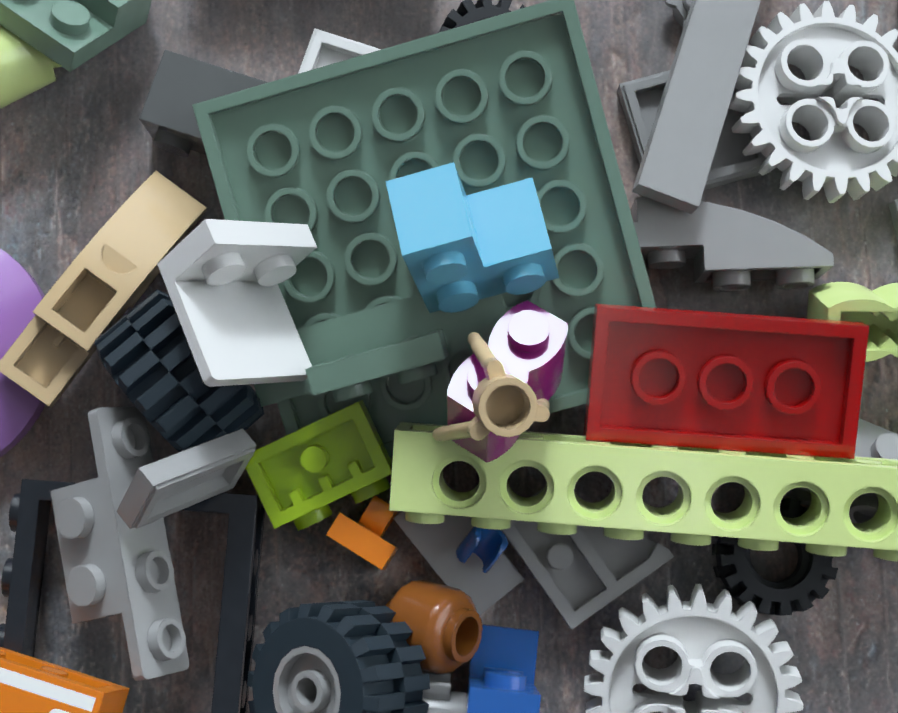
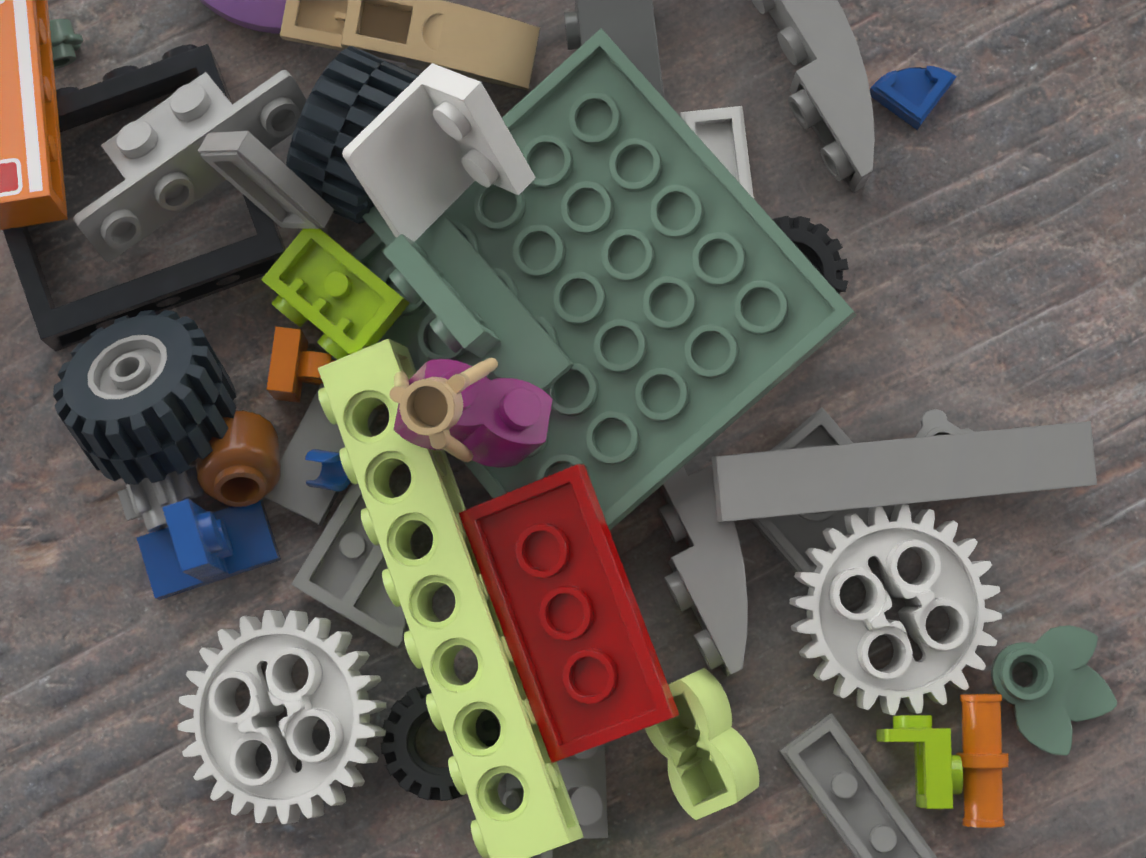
camera: 60 degrees right, 0 degrees up
medium azure brick [385,162,559,313] -> none

